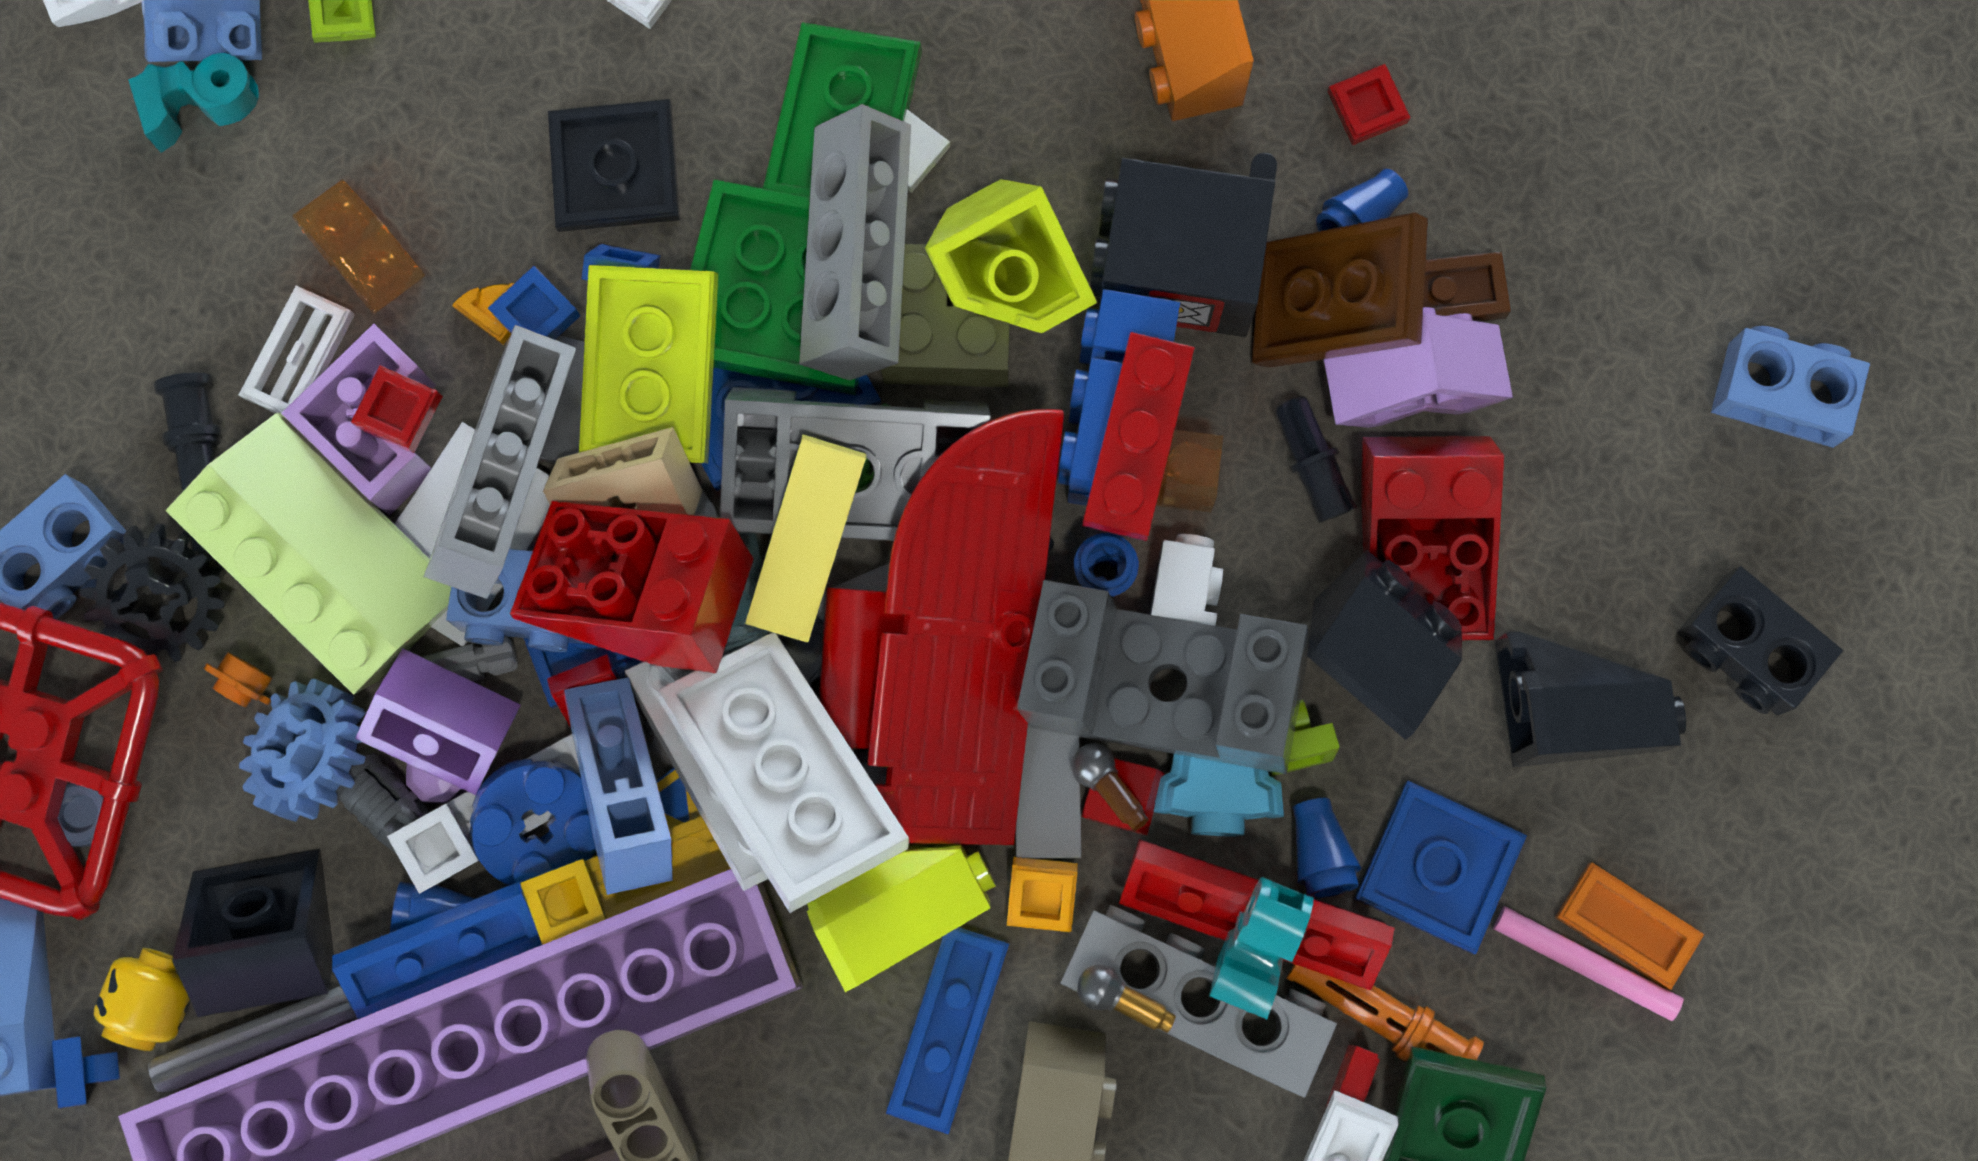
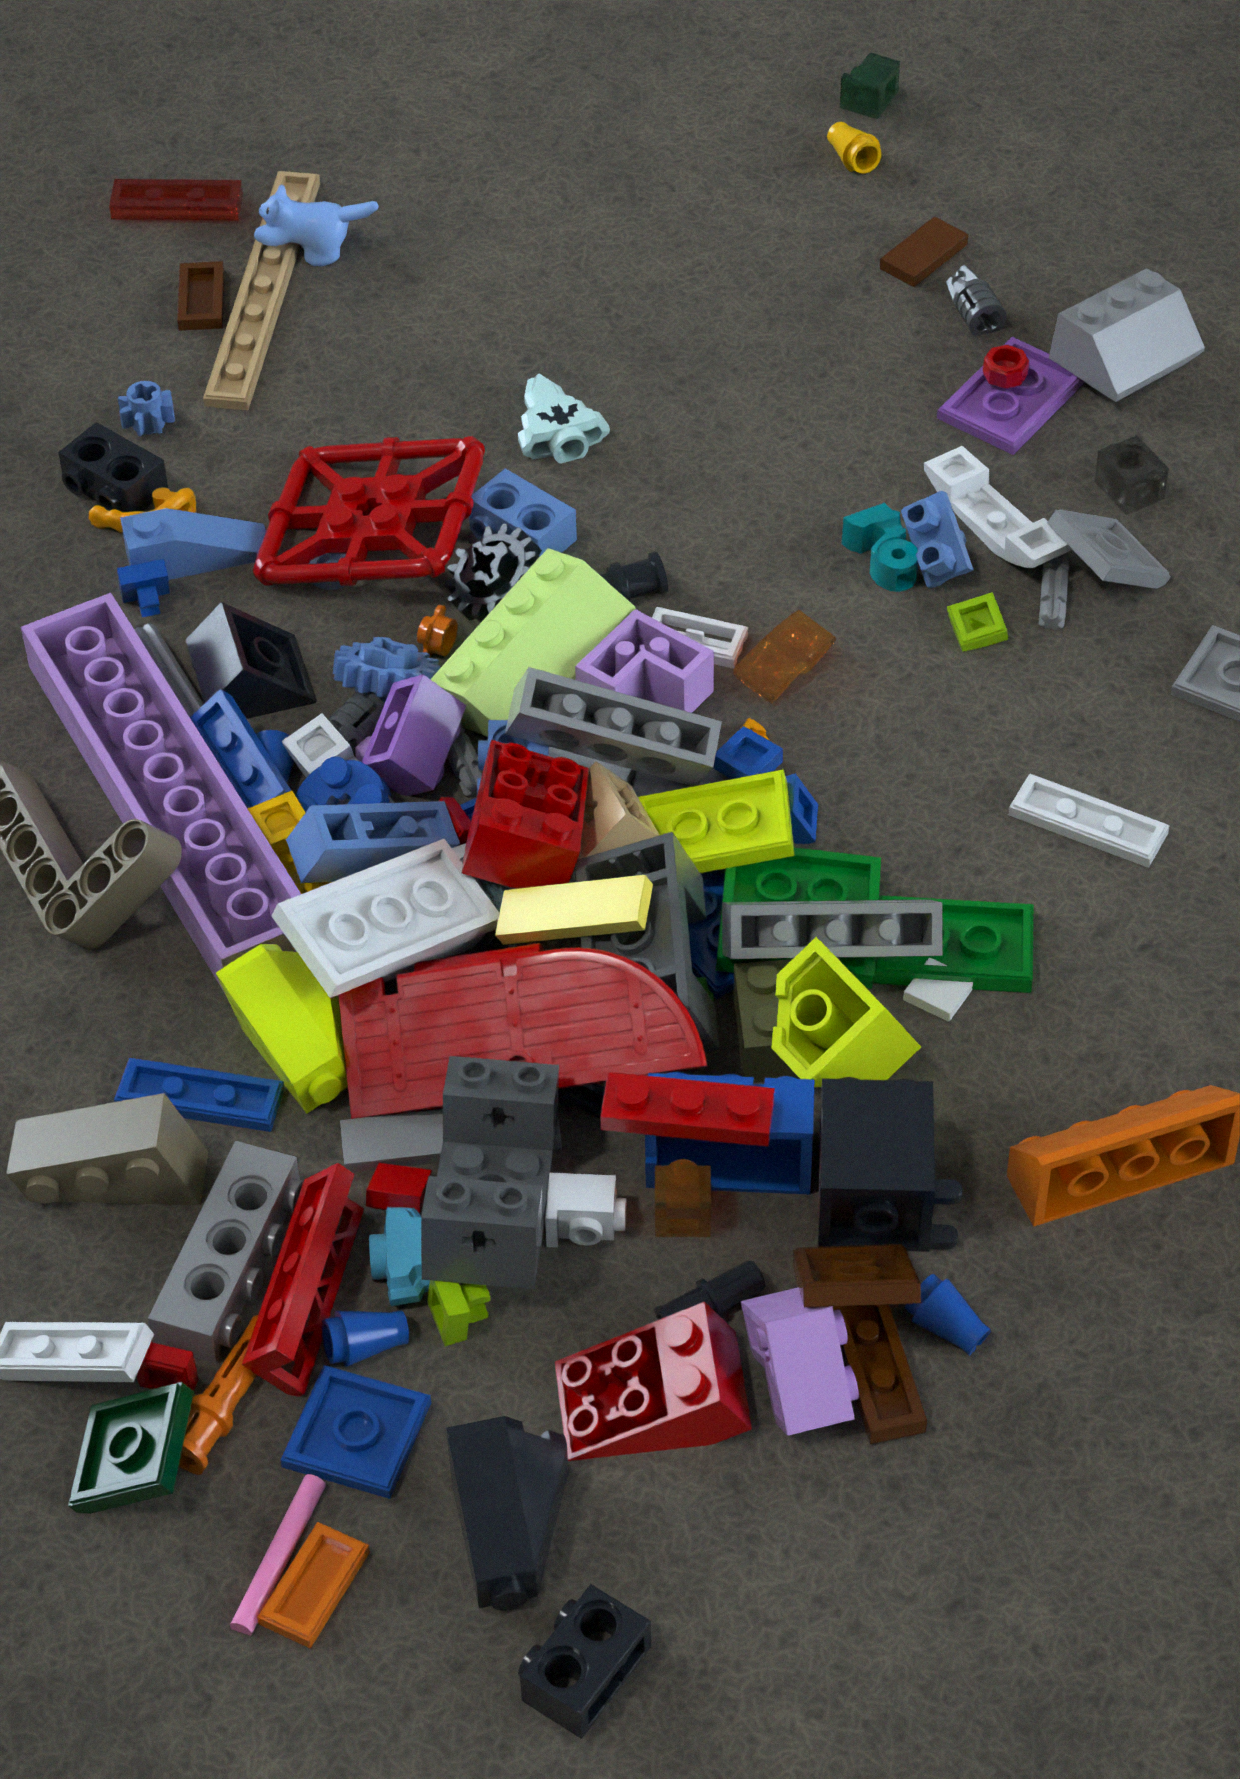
camera: 80 degrees right, 30 degrees down
yellow head [94,948,190,1051] -> none
red tile [351,365,443,453] -> none
black tile [548,99,680,232] -> none
light orange tile [1007,857,1078,932] -> none
piece [1071,743,1148,831] -> none
blue cone [1074,533,1139,596] -> none
piece [1077,963,1176,1033] -> none
teal leg [1210,877,1314,1019] -> none
black slope [1307,550,1462,740] -> none
red tile [1327,64,1411,146] -> none
medium blue brick [1711,326,1870,448] -> none

